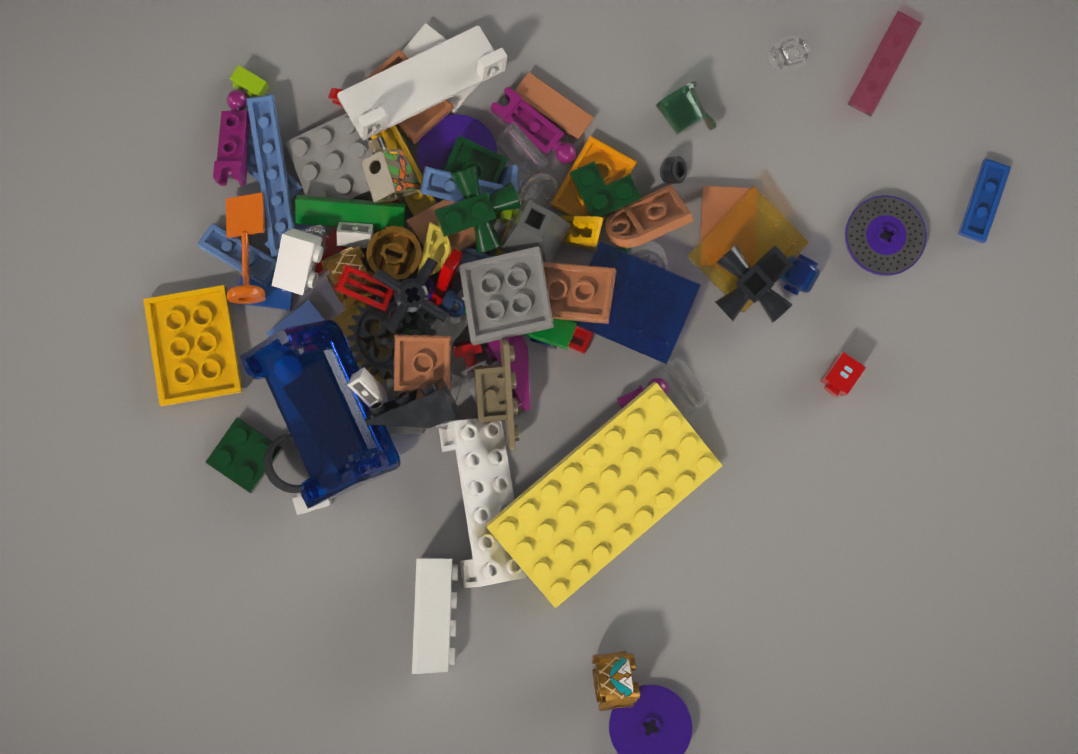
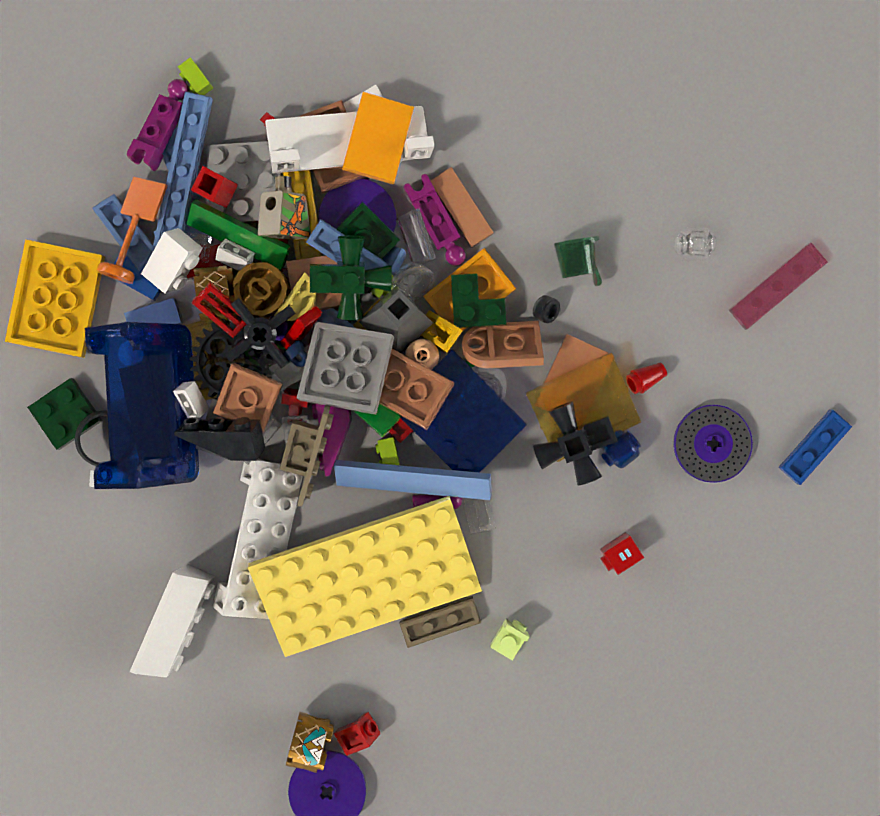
camera: 25 degrees right, 5 degrees up
none -> red brick [191,166,238,208]
none -> red bracket [333,712,380,756]
none -> medium blue tile [334,460,492,500]
none -> light orange tile [342,92,414,185]
none -> lime piece [375,437,401,466]
none -> dark tan tile [399,597,481,648]
none -> light nougat head [405,339,440,370]
none -> yellowish green bracket [490,619,530,661]
none -> red cone [626,362,667,394]

